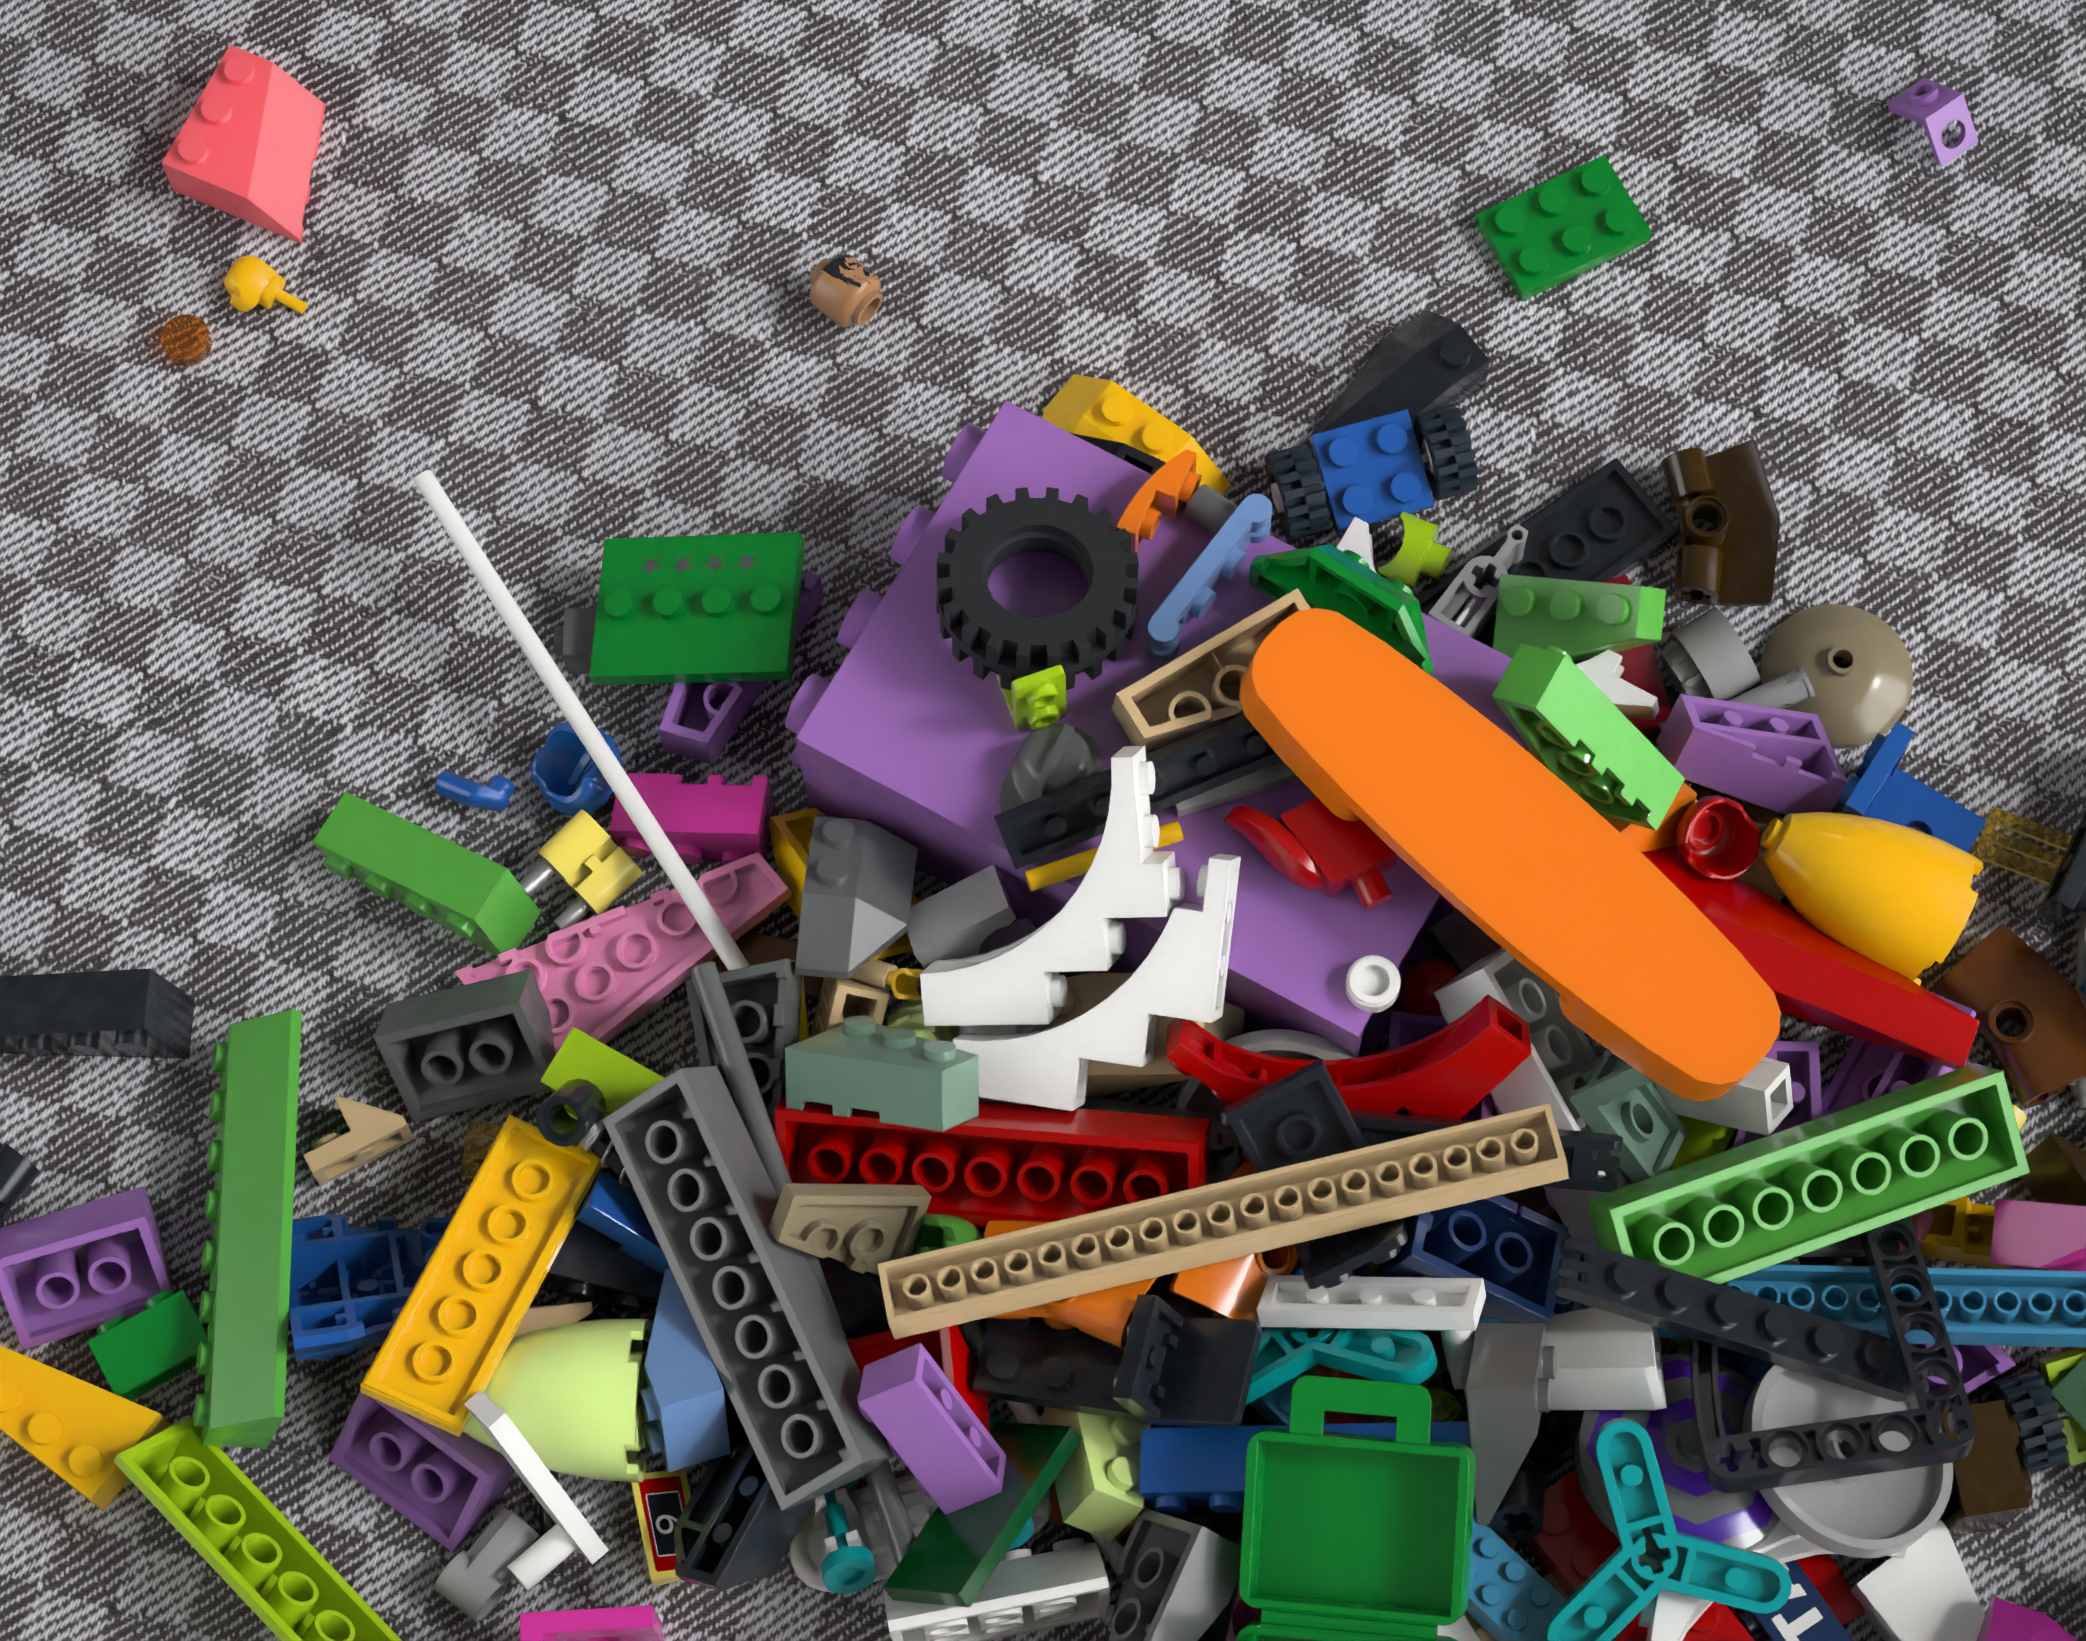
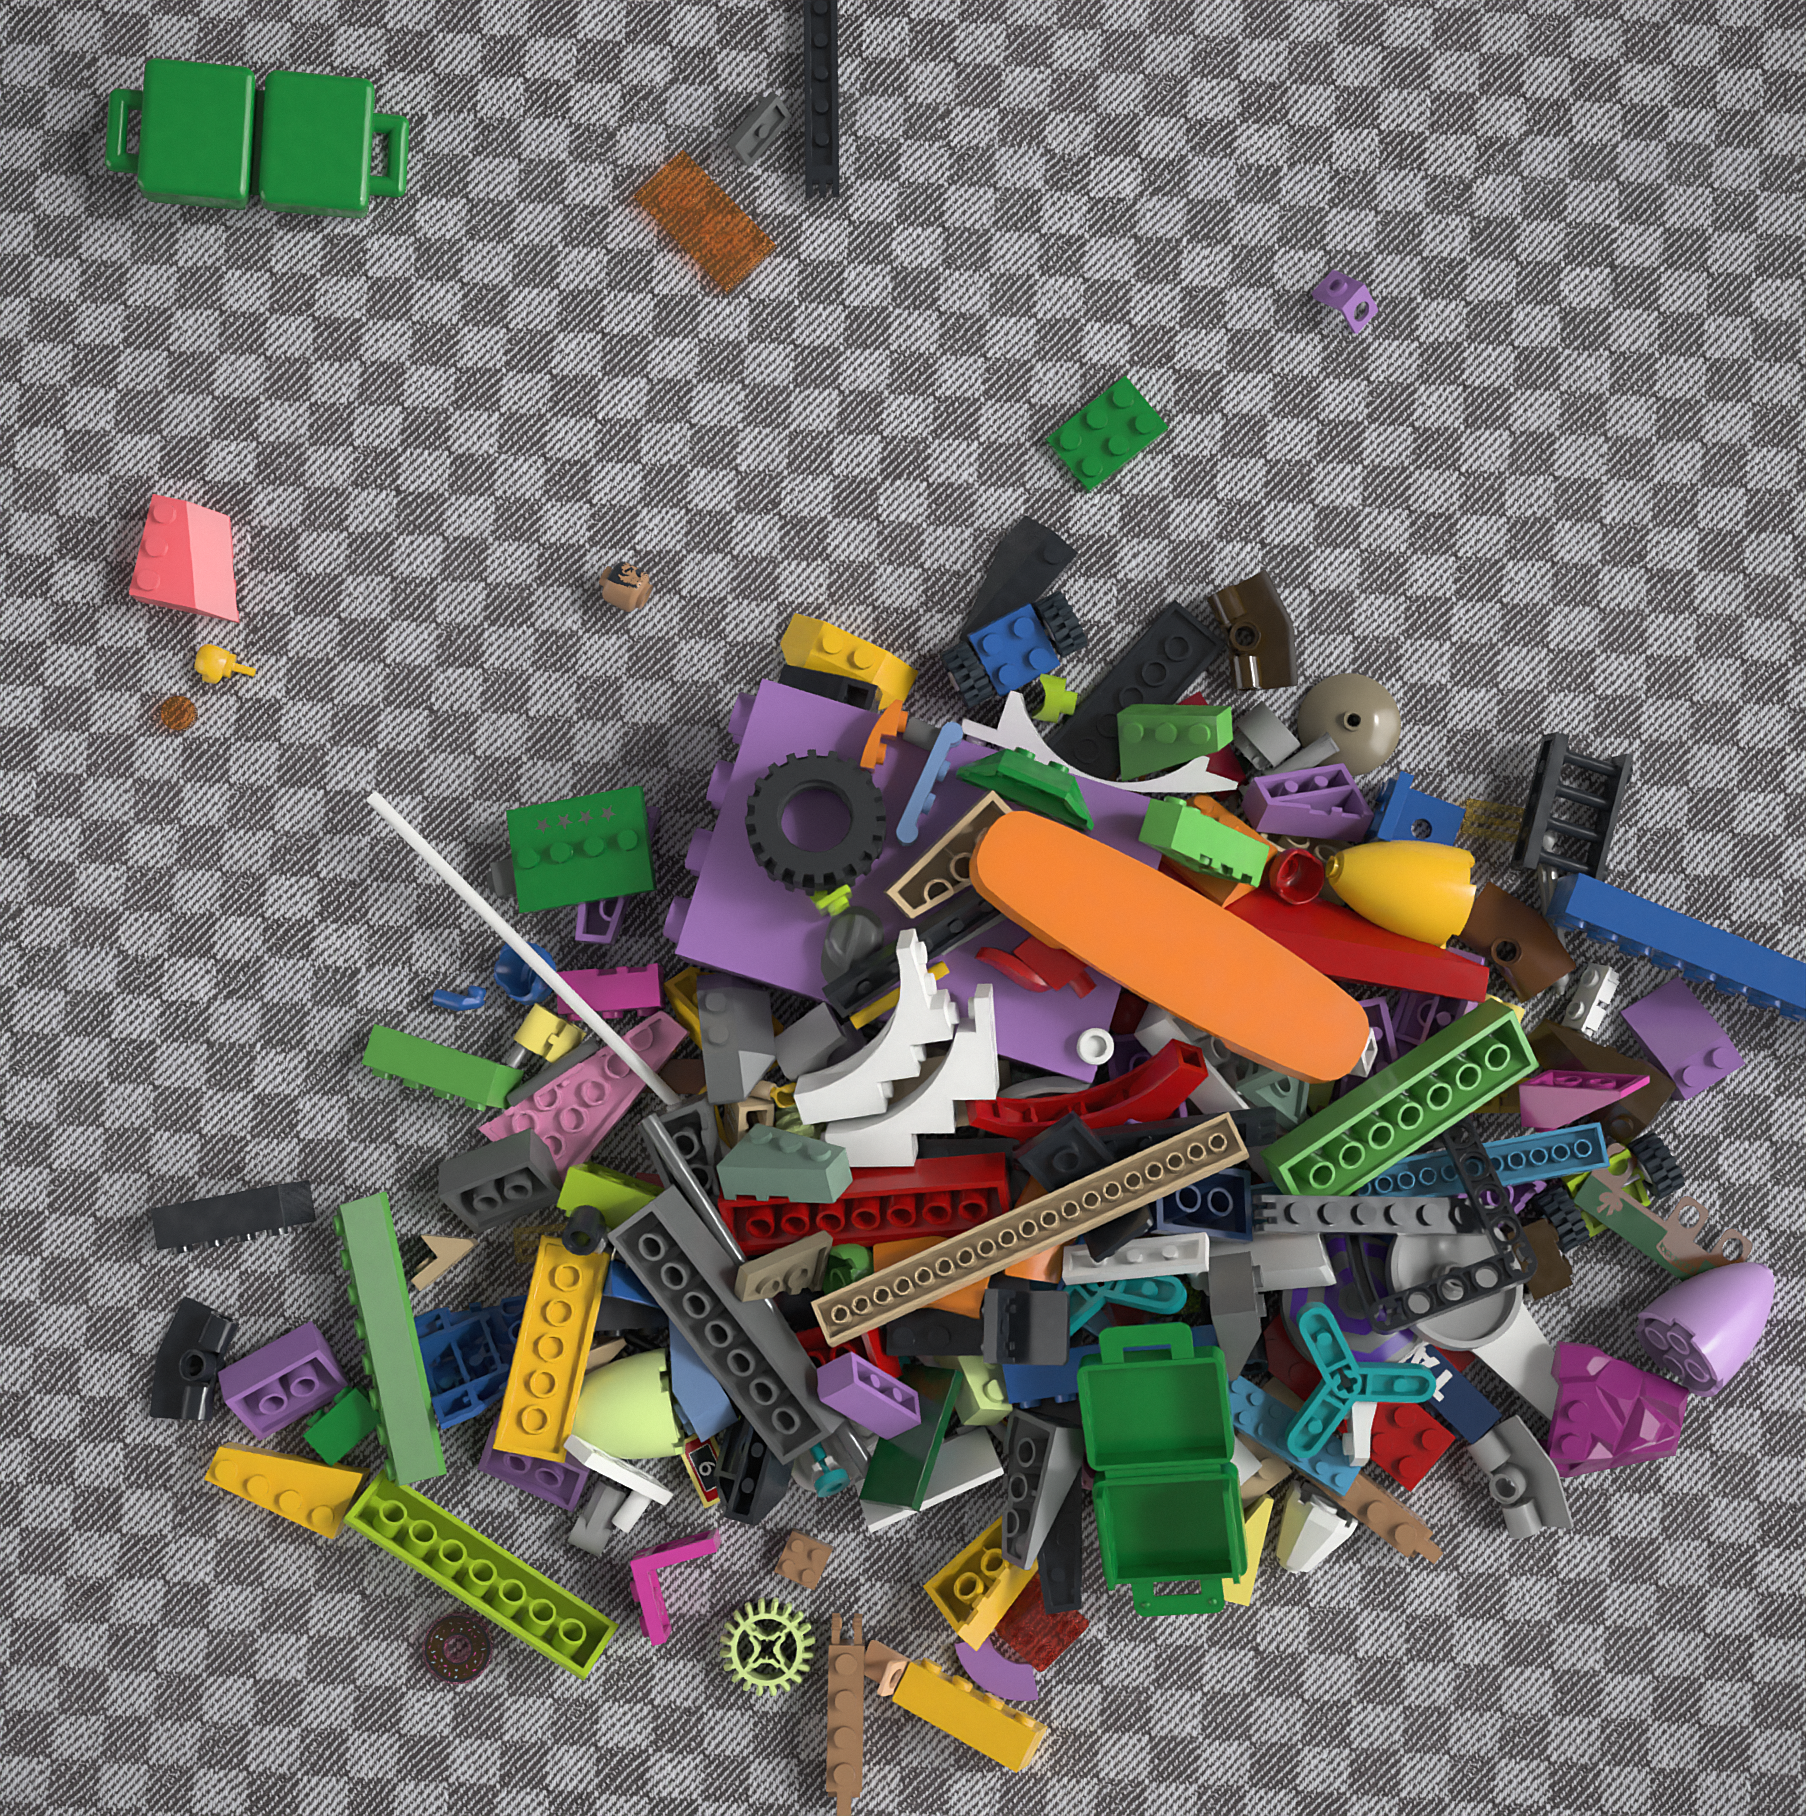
camera: 15 degrees left, 15 degrees up
light grey piece [1428,524,1528,640] -> none
none -> dark grey bar [506,1037,601,1107]

